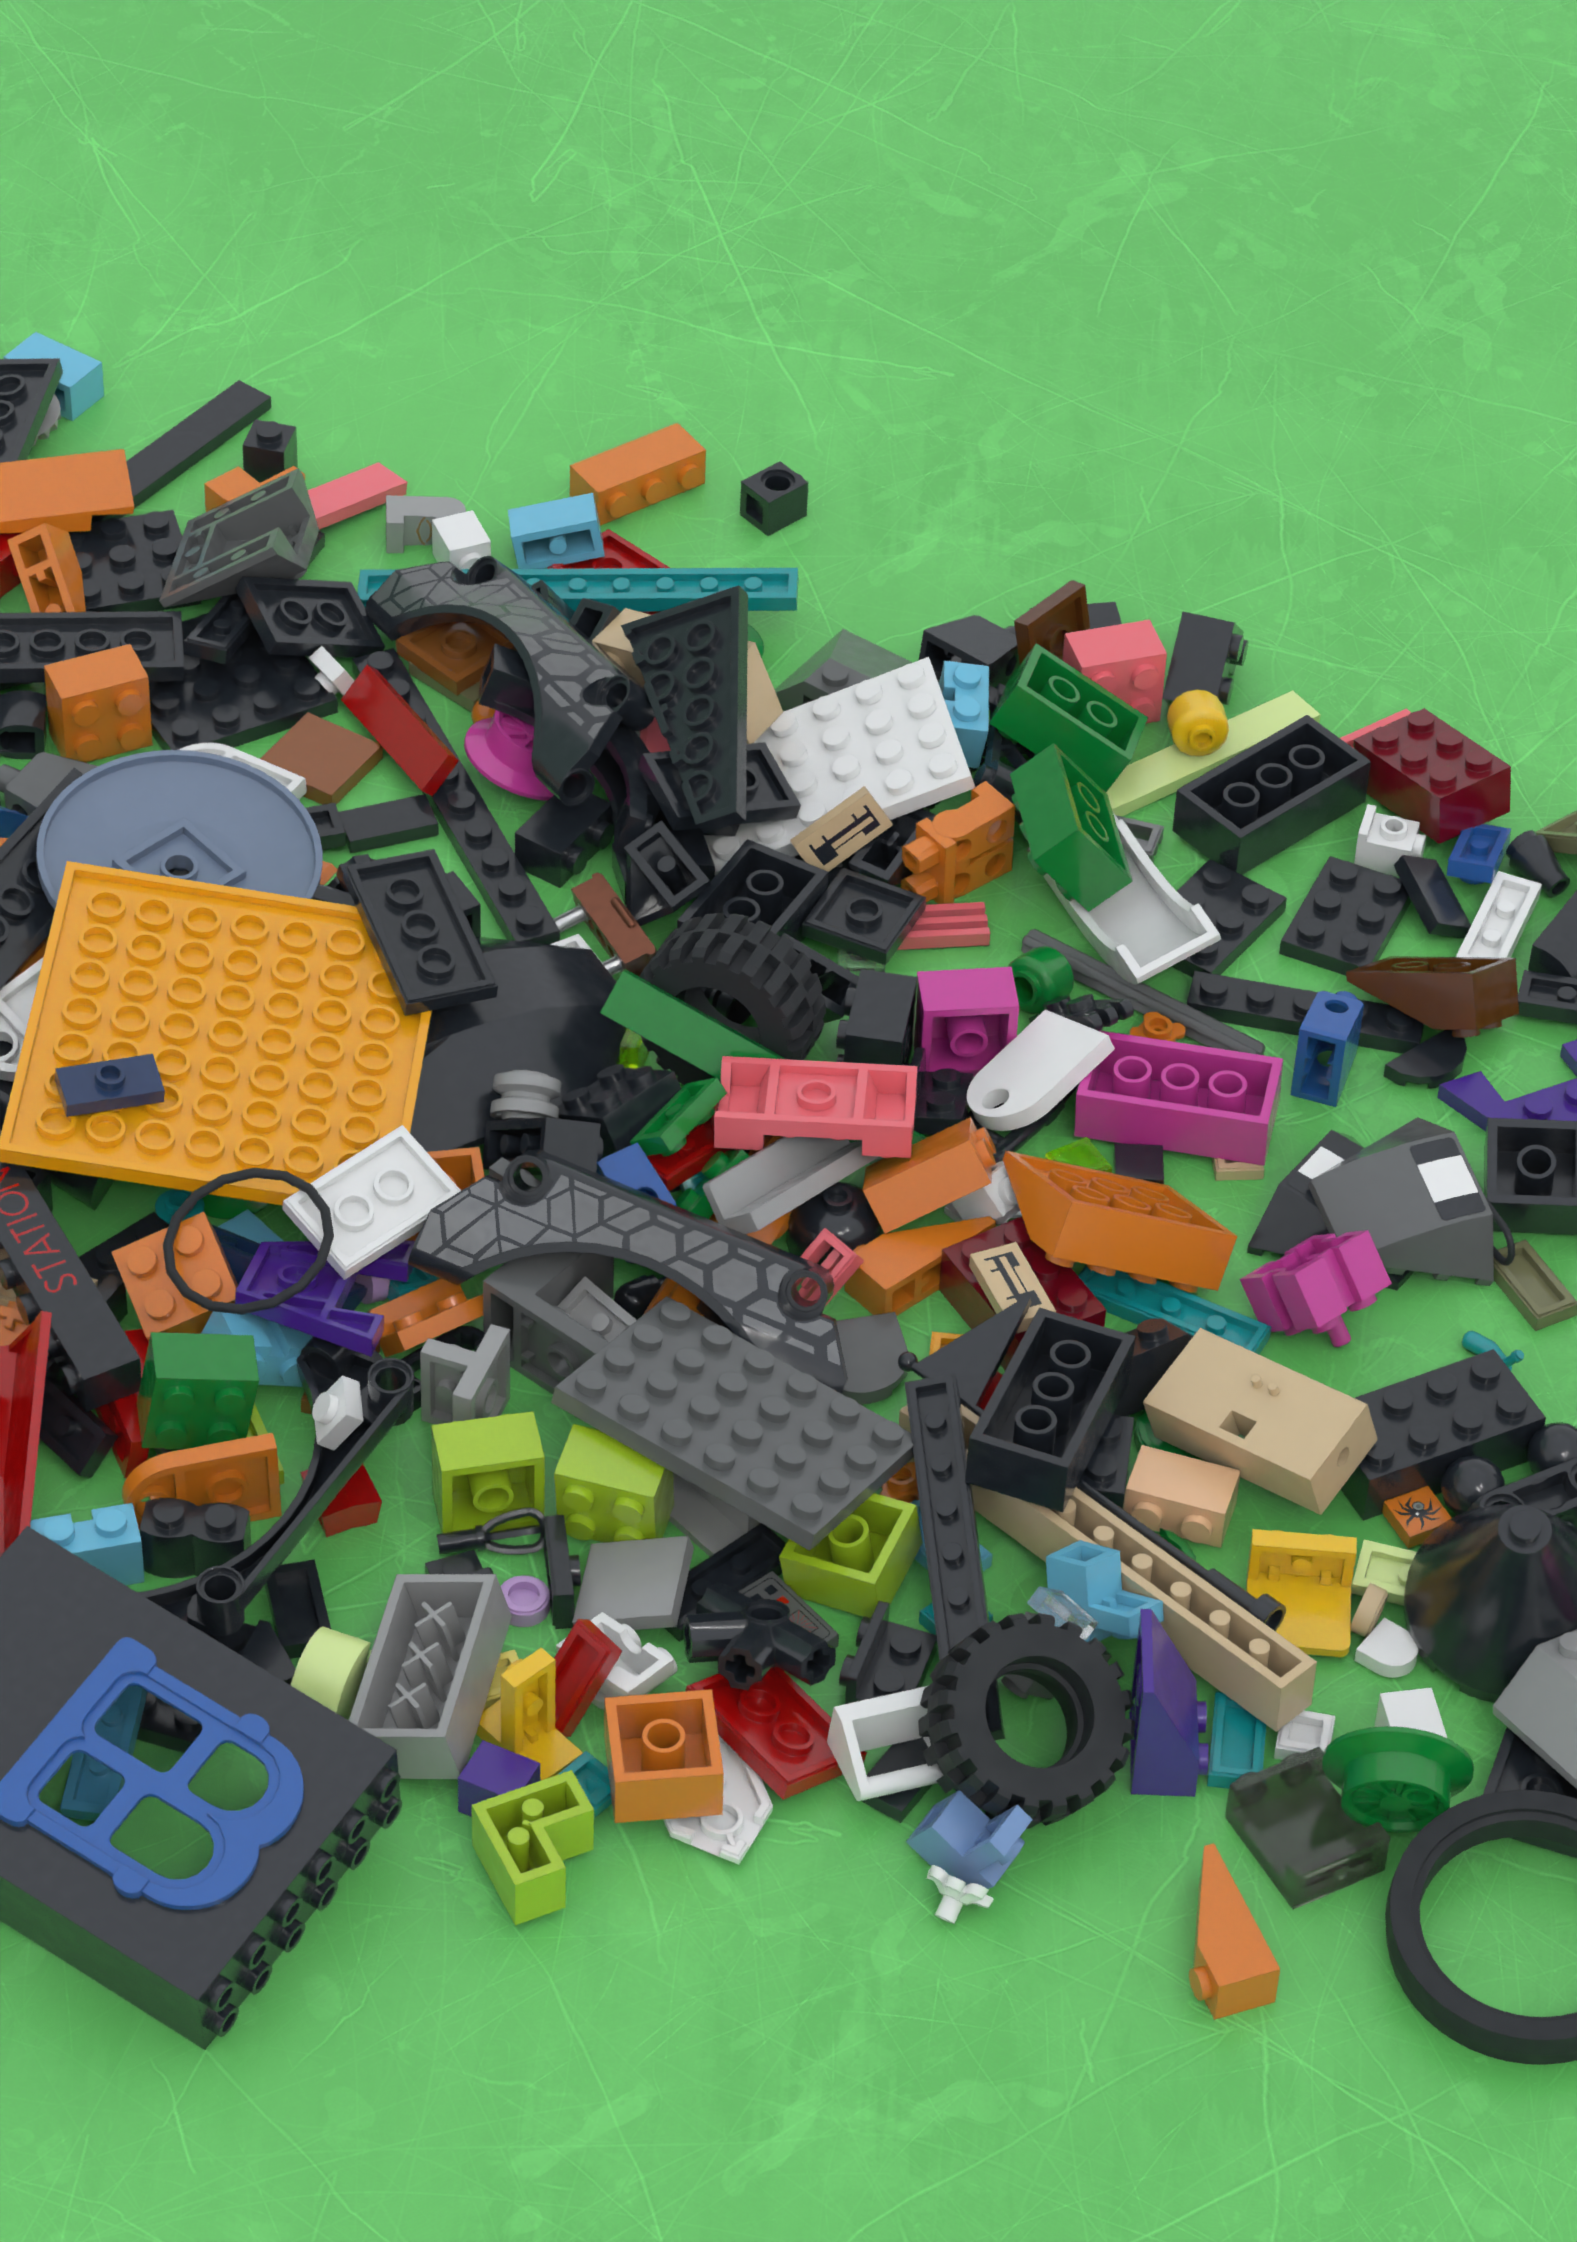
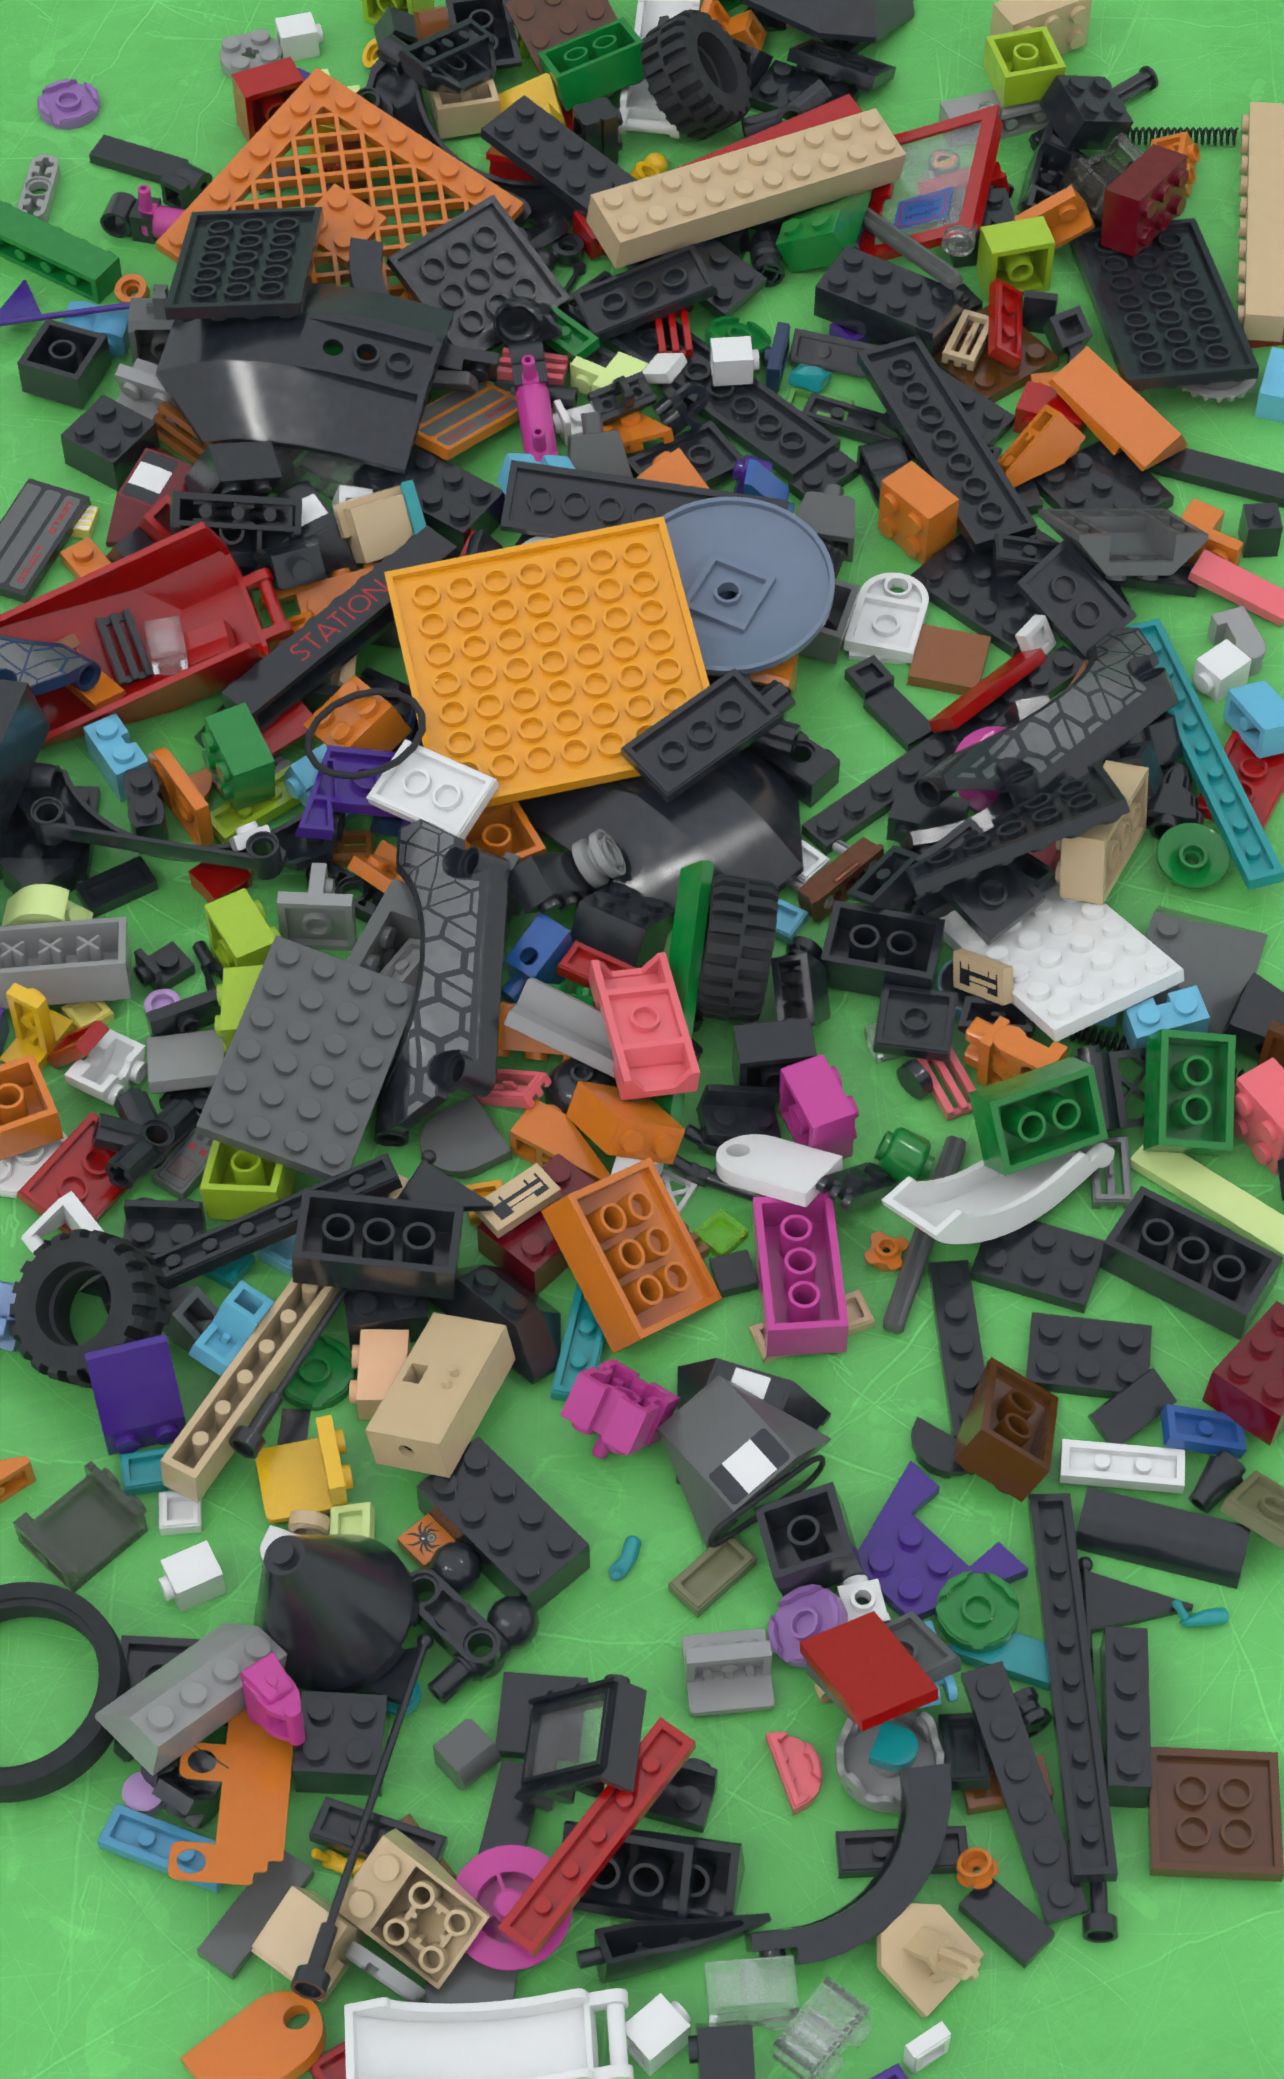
camera: 75 degrees right, 10 degrees up
dark blue plate [55,1054,165,1117] -> none
green plate [630,1078,727,1157] -> none
clear plate [1027,1586,1098,1640] -> none
yellow head [1167,690,1229,756] -> none
blue torso [1290,991,1364,1107] -> none
green wheel [1322,1726,1474,1833] -> none
white brick [1354,804,1426,877] -> none
none -> tile [896,1060,933,1099]

